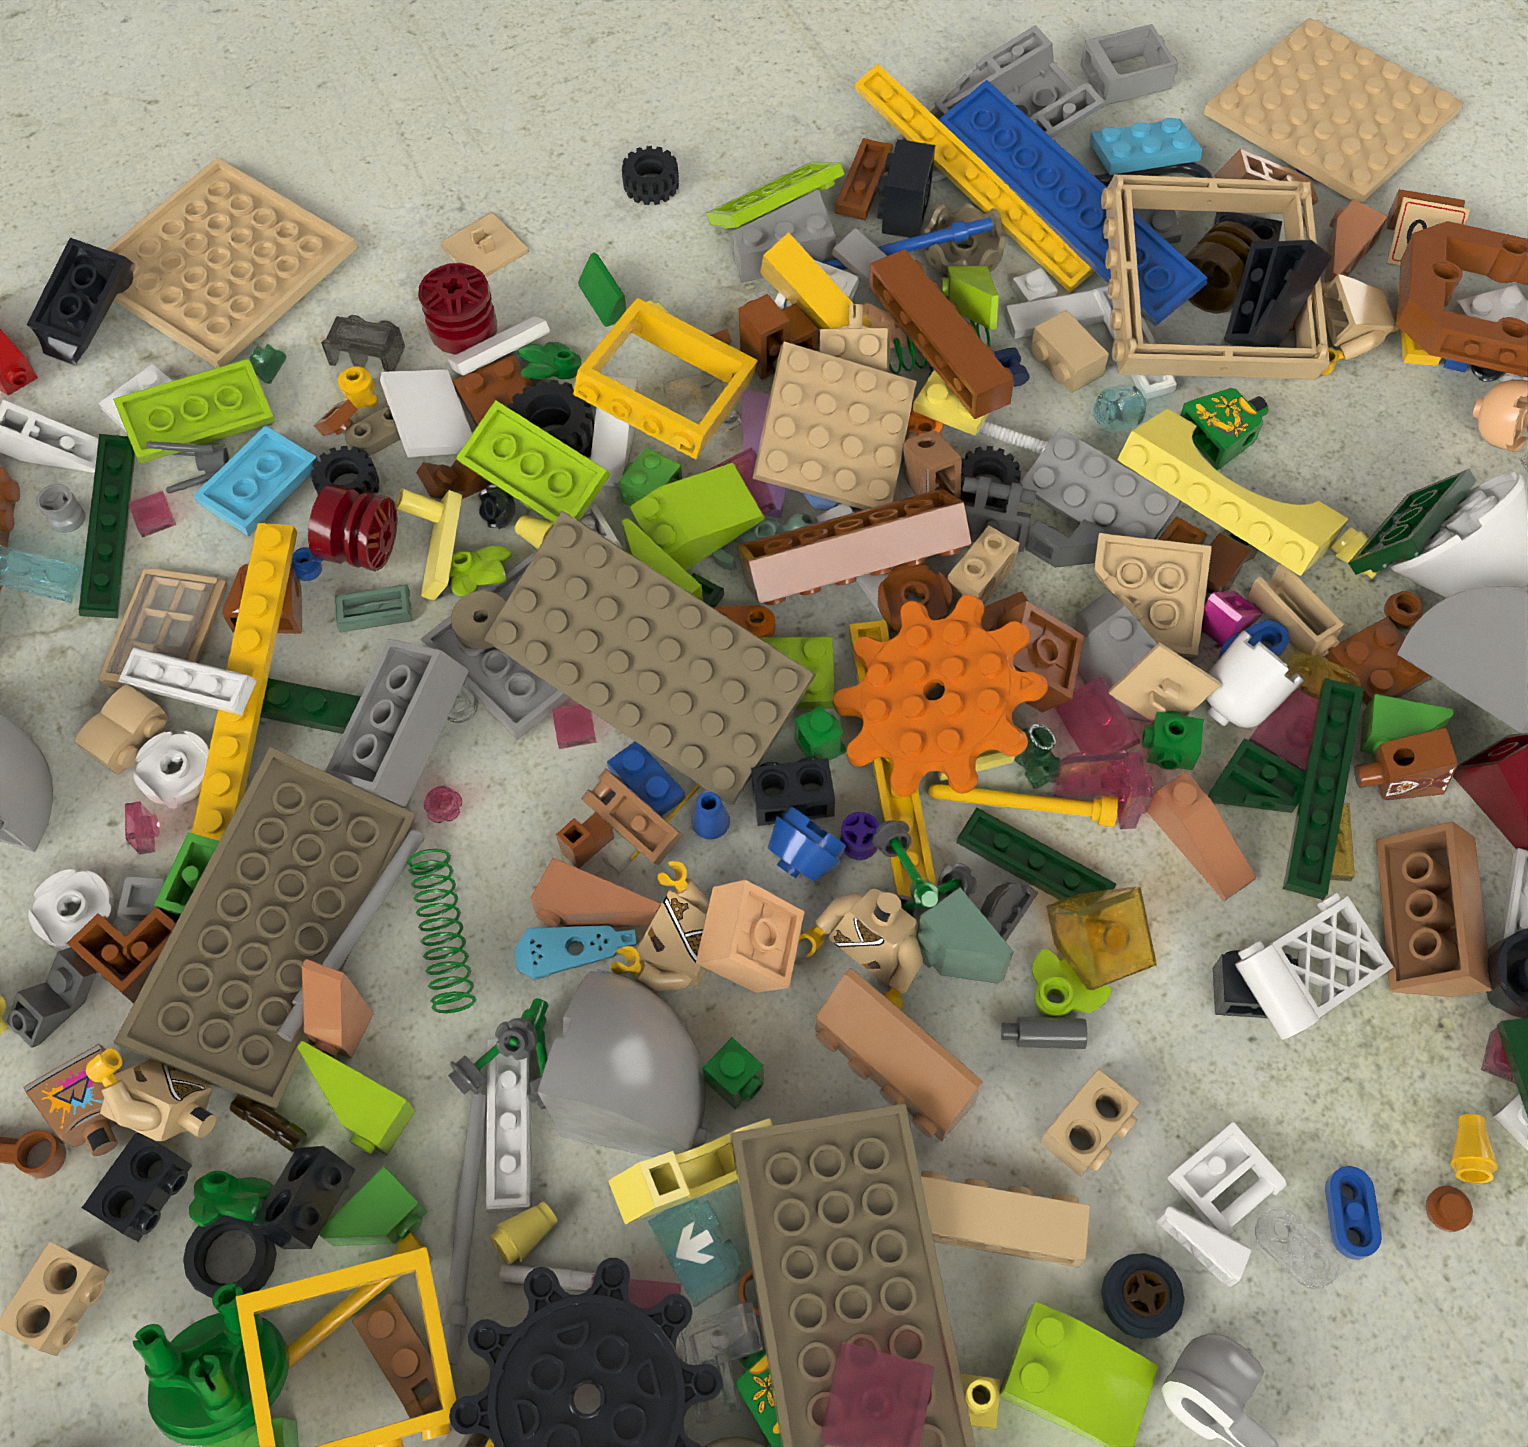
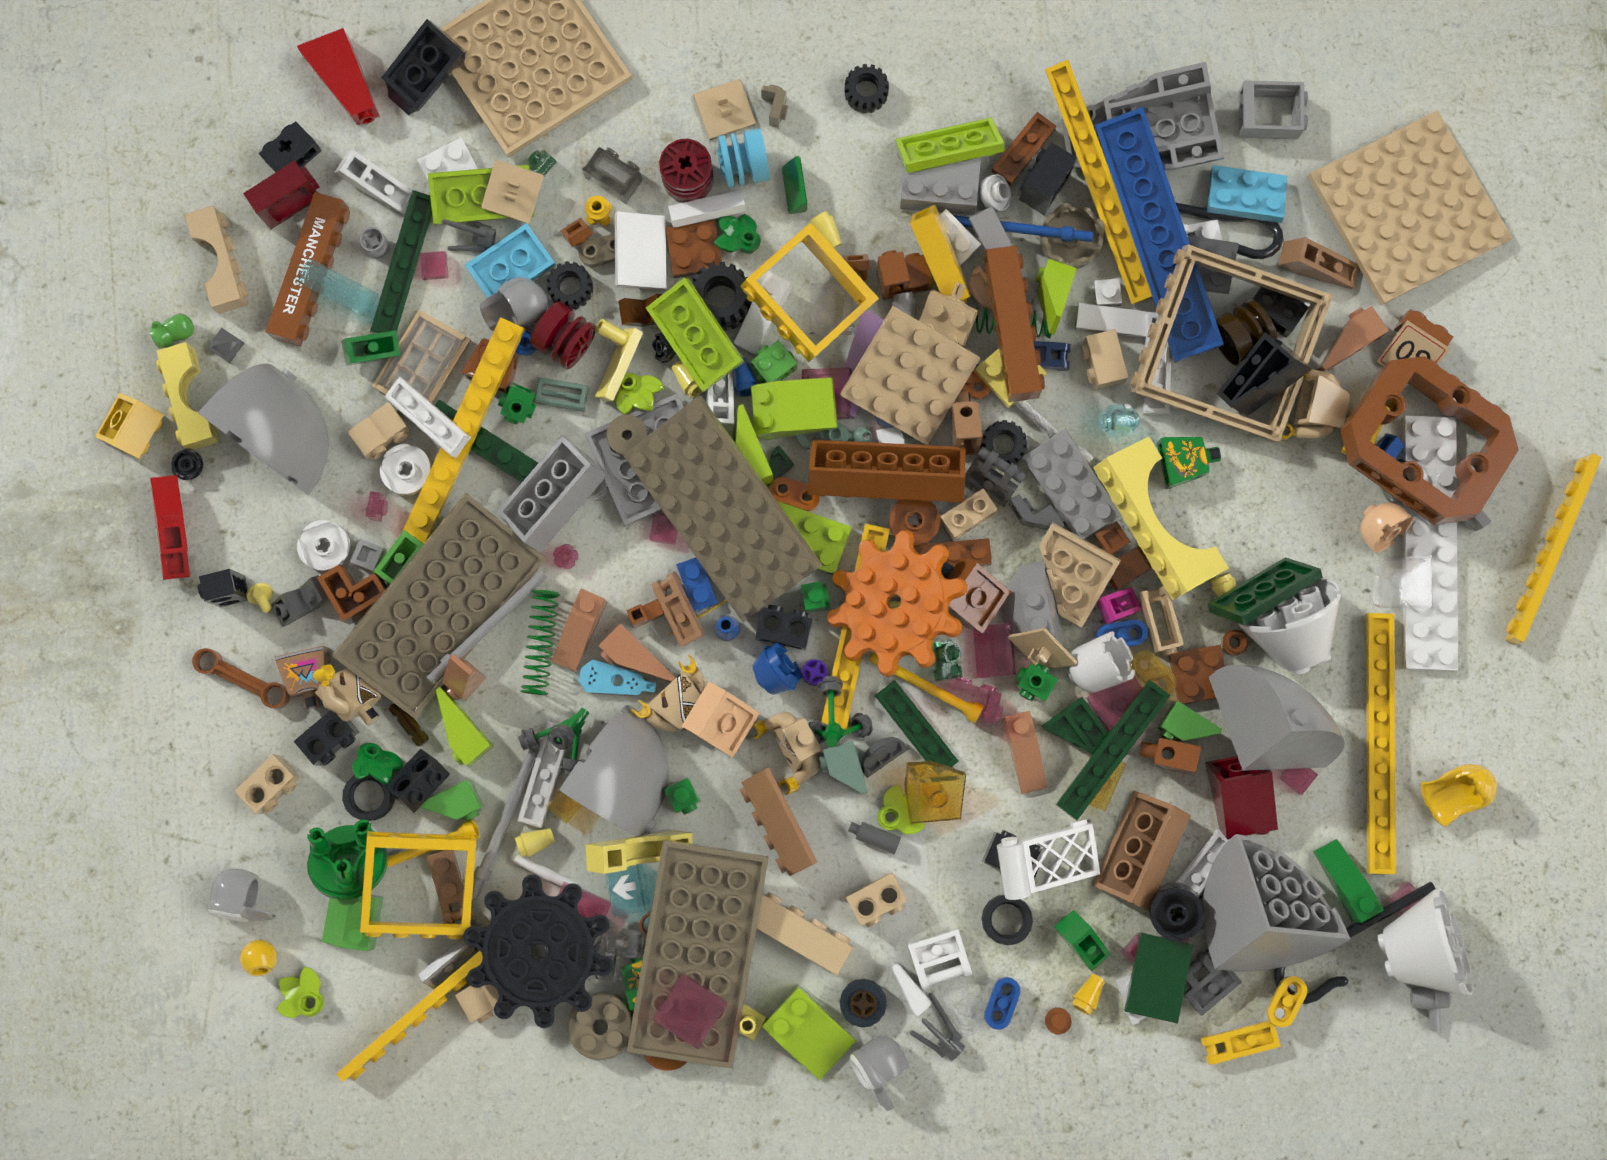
camera: 20 degrees right, 20 degrees up
none -> green slope [341,330,401,366]
none -> light grey piece [480,277,548,331]
none -> tan piece [481,159,544,224]
none -> green brick [497,382,536,425]
none -> clear yellow plate [546,791,583,824]
none -> nougat slope [552,588,608,672]
none -> medium azure wheel [717,128,770,188]
none -> blue cone [733,357,758,397]
none -> dark tan bracket [761,85,789,128]
none -> dark grey plant [910,993,965,1061]
none -> white plate [980,174,1011,212]
none -> black tyre [981,895,1033,946]
none -> green slope [1054,910,1111,972]

